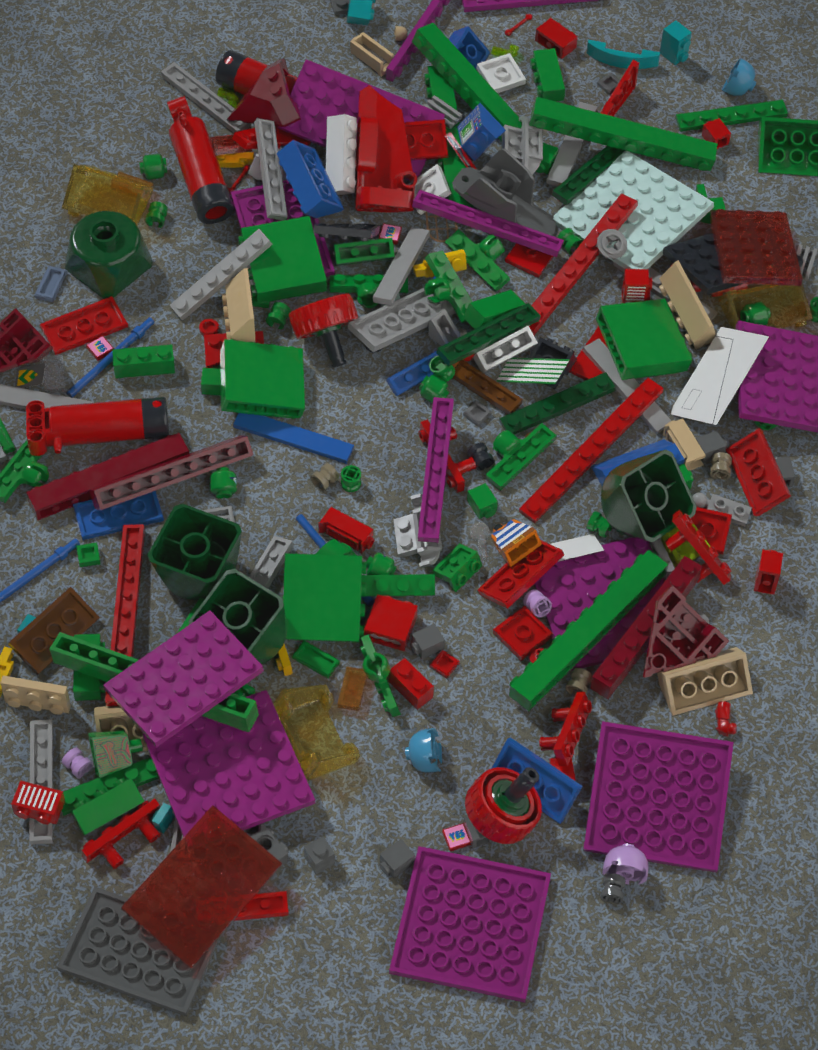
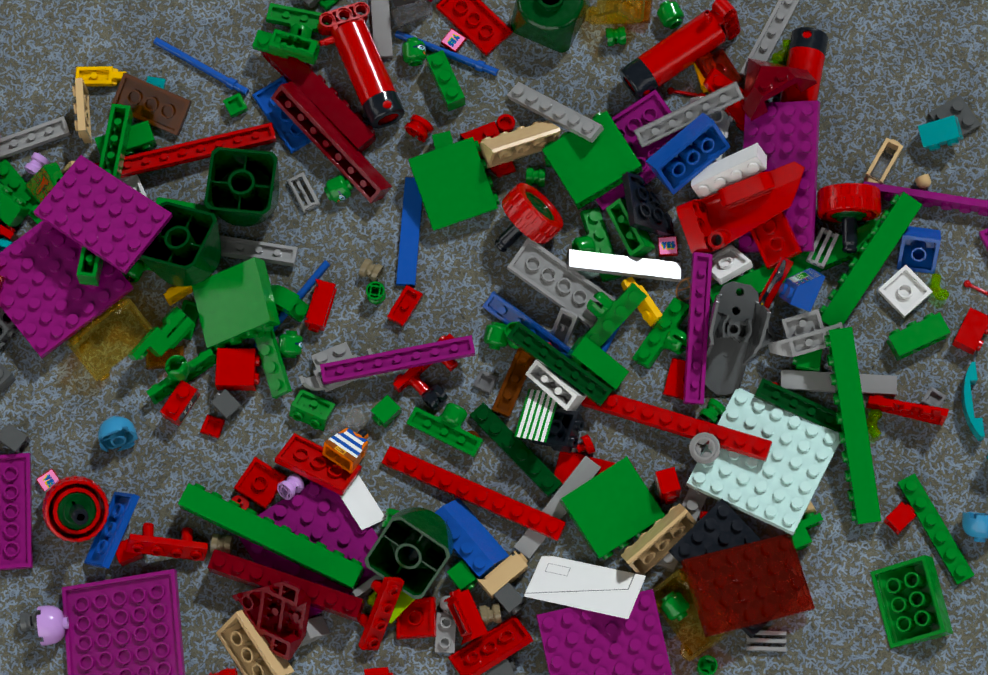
camera: 80 degrees right, 15 degrees up
none -> green plate [127,306,195,361]
none -> green plate [252,29,320,65]
none -> red plate [387,285,423,327]
none -> green head [401,37,427,66]
none -> red wheel [404,114,434,142]
none -> red window [444,589,488,645]
none -> red tile [576,434,595,455]
none -> red wheel [817,183,881,253]

